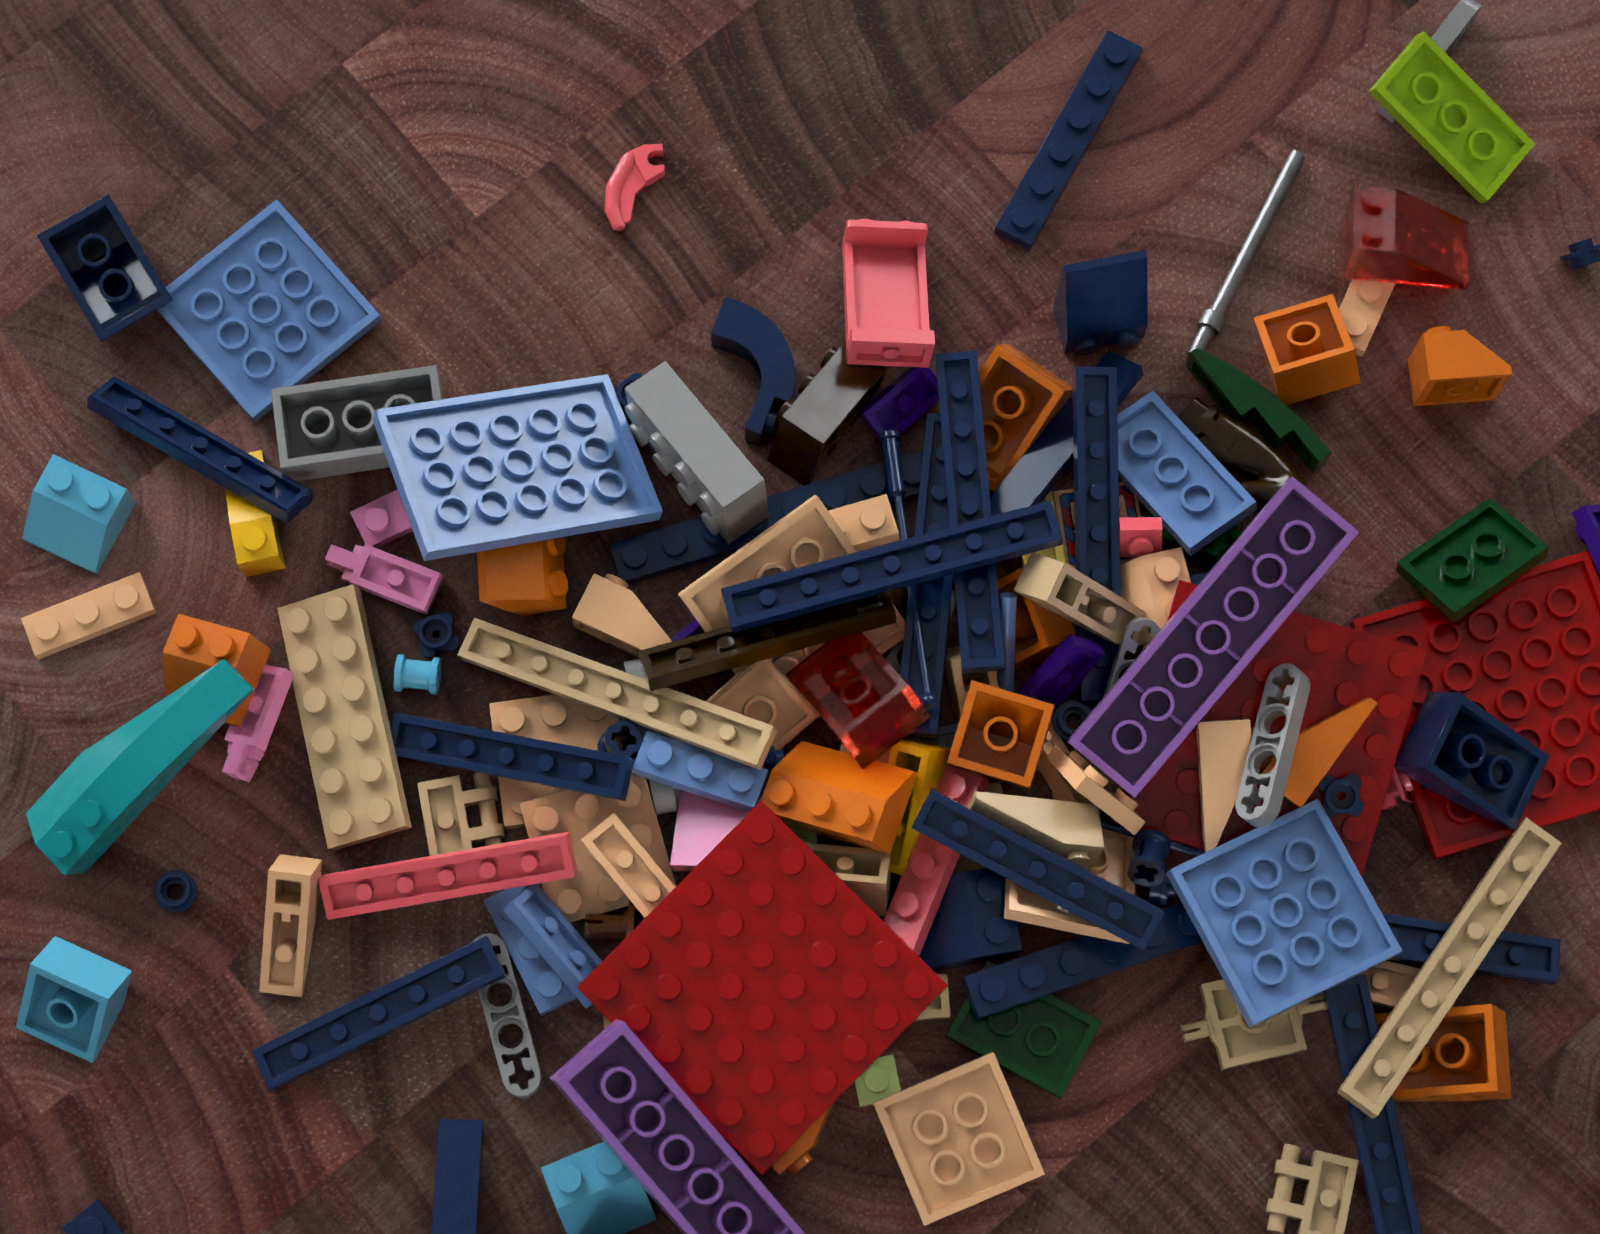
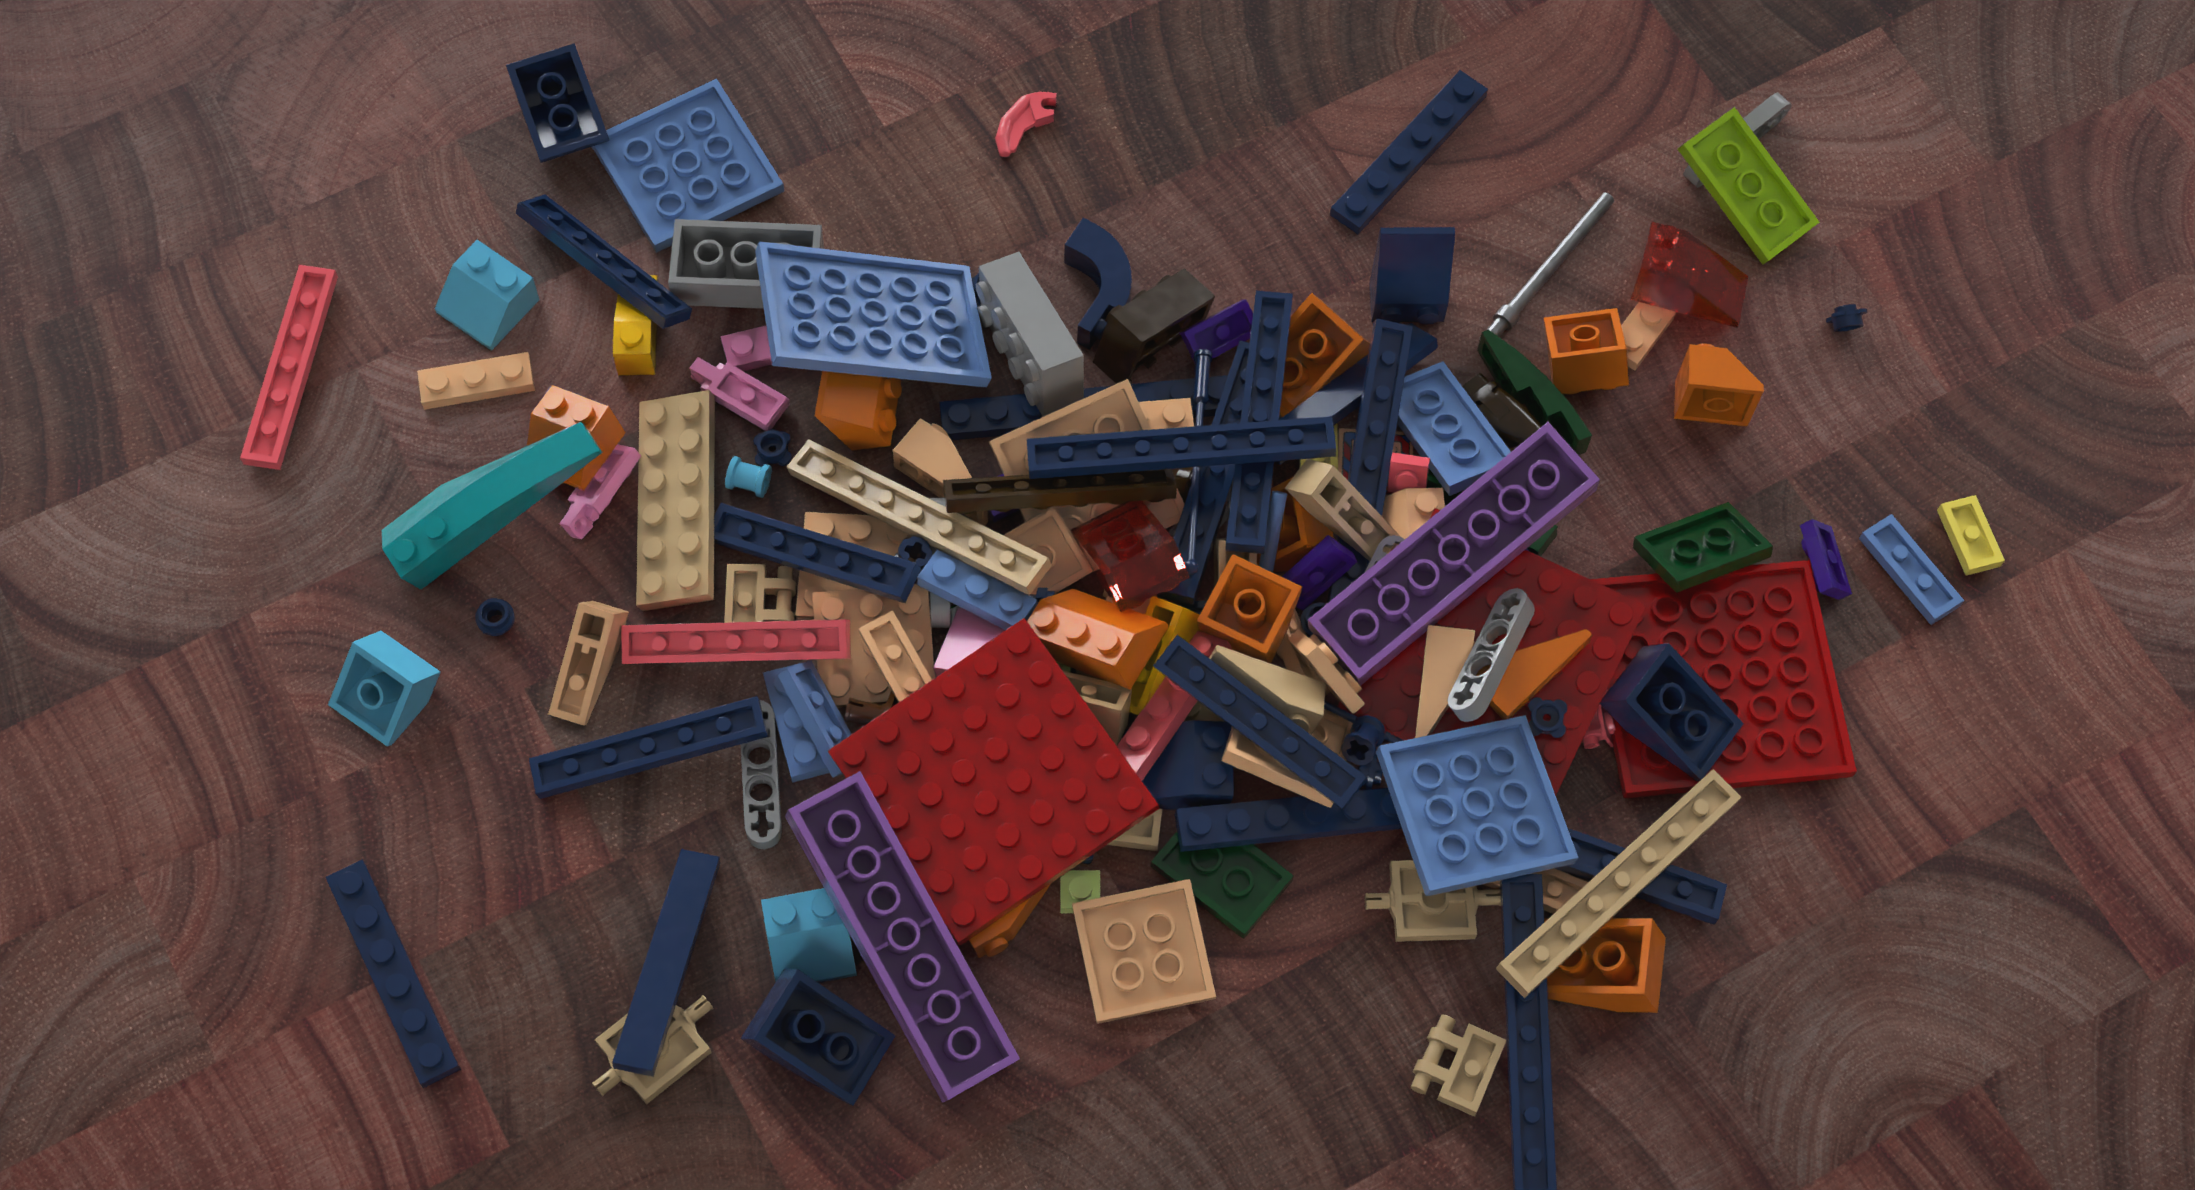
camera: 10 degrees right, 10 degrees down
coral panel [842,219,935,368] -> none

